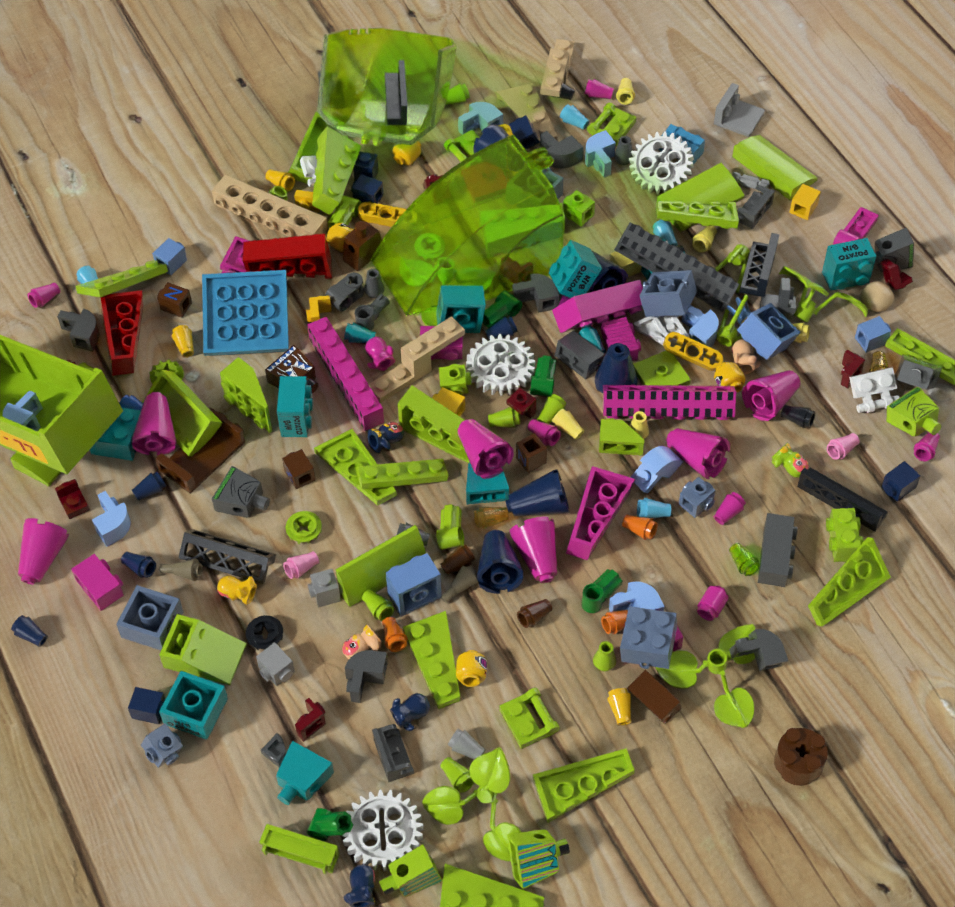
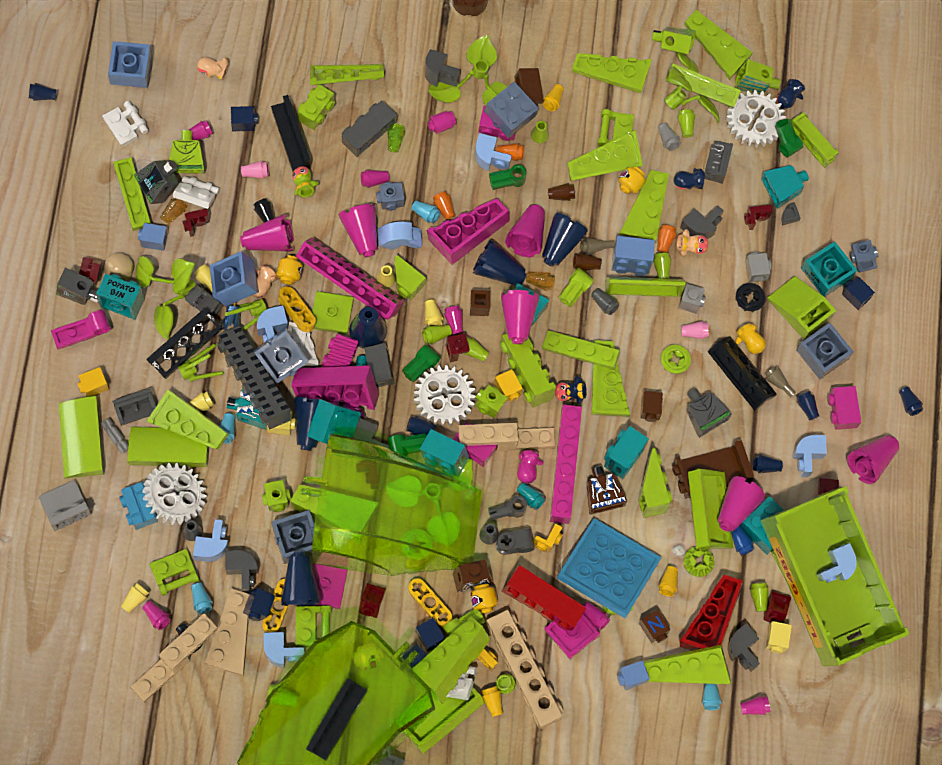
camera: 155 degrees left, 15 degrees up
none -> lime wing [567,130,643,181]
none -> lime plate [666,64,741,108]
none -> light yellow brick [766,621,792,654]

